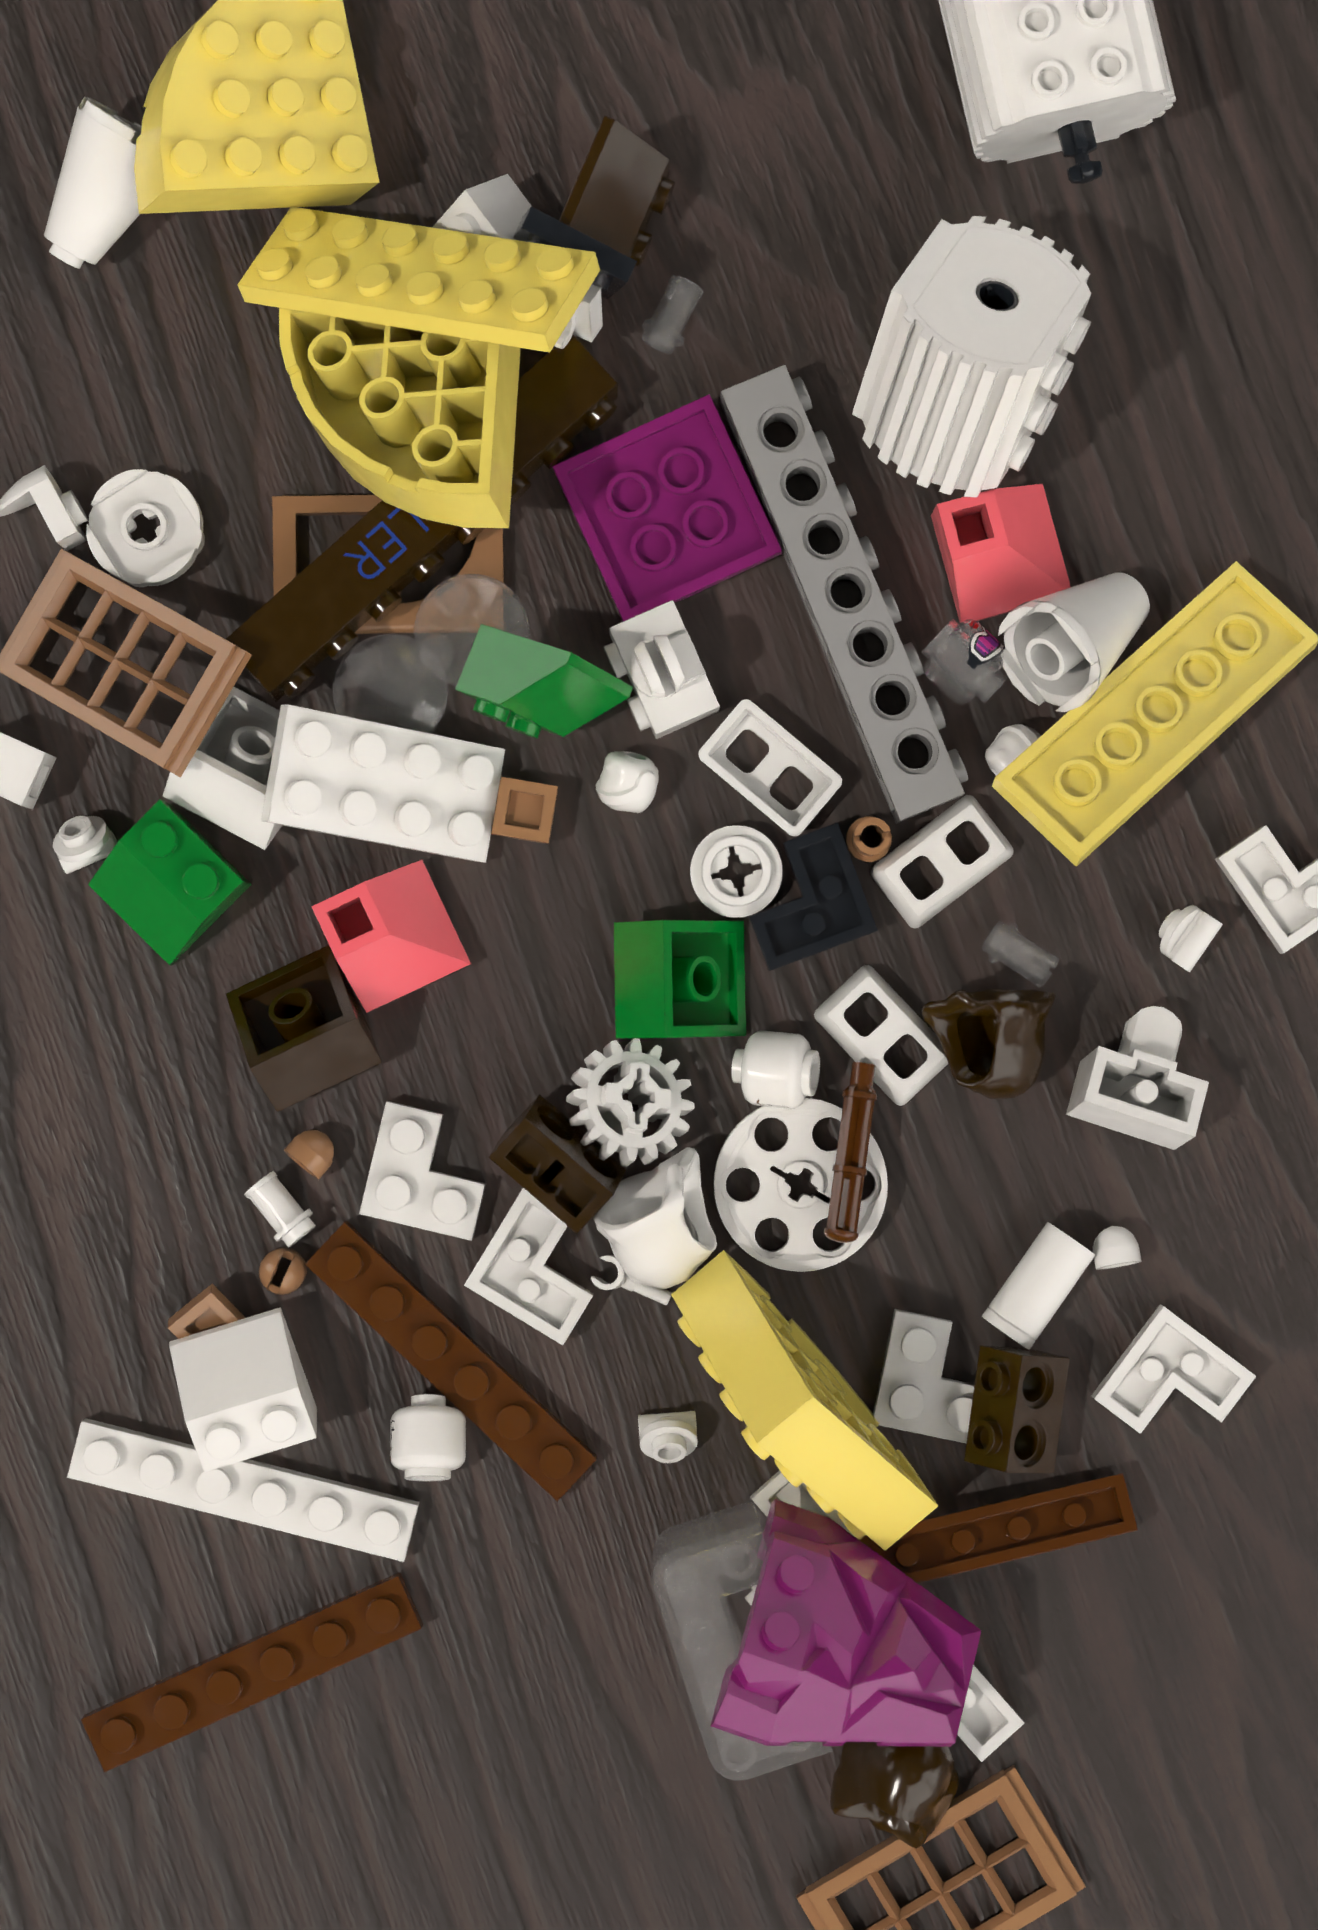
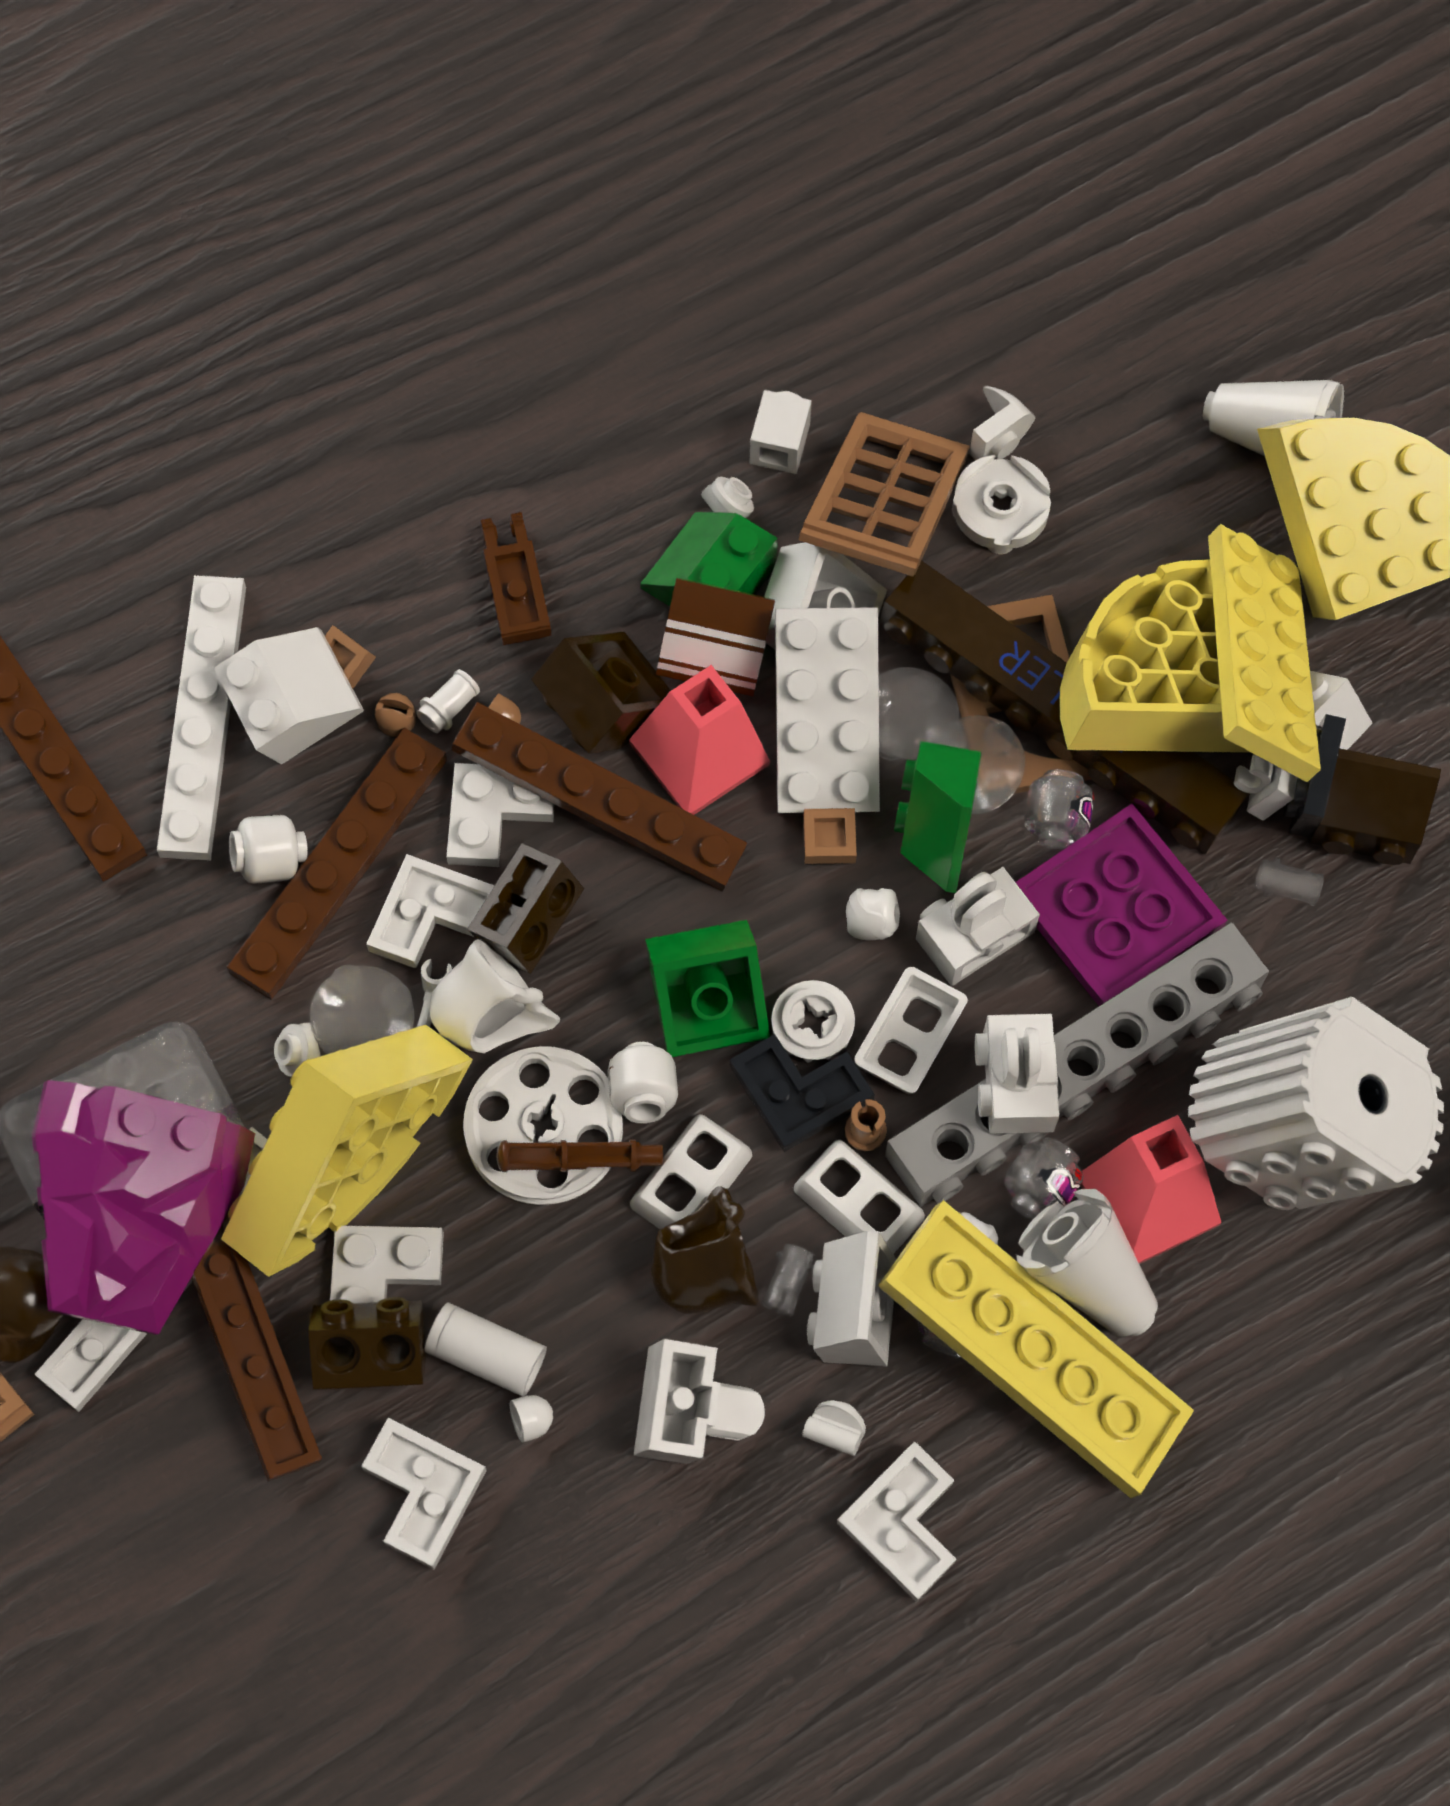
camera: 85 degrees right, 20 degrees down
white gear [566,1038,694,1167] -> none
none -> clear dish [310,964,415,1054]
none -> reddish brown plate [452,702,748,892]
none -> reddish brown hinge [481,512,552,645]
none -> slope [656,577,775,696]
none -> white slope [807,1231,896,1366]
none -> white brick [975,1014,1059,1134]
none -> clear head [1024,769,1094,849]

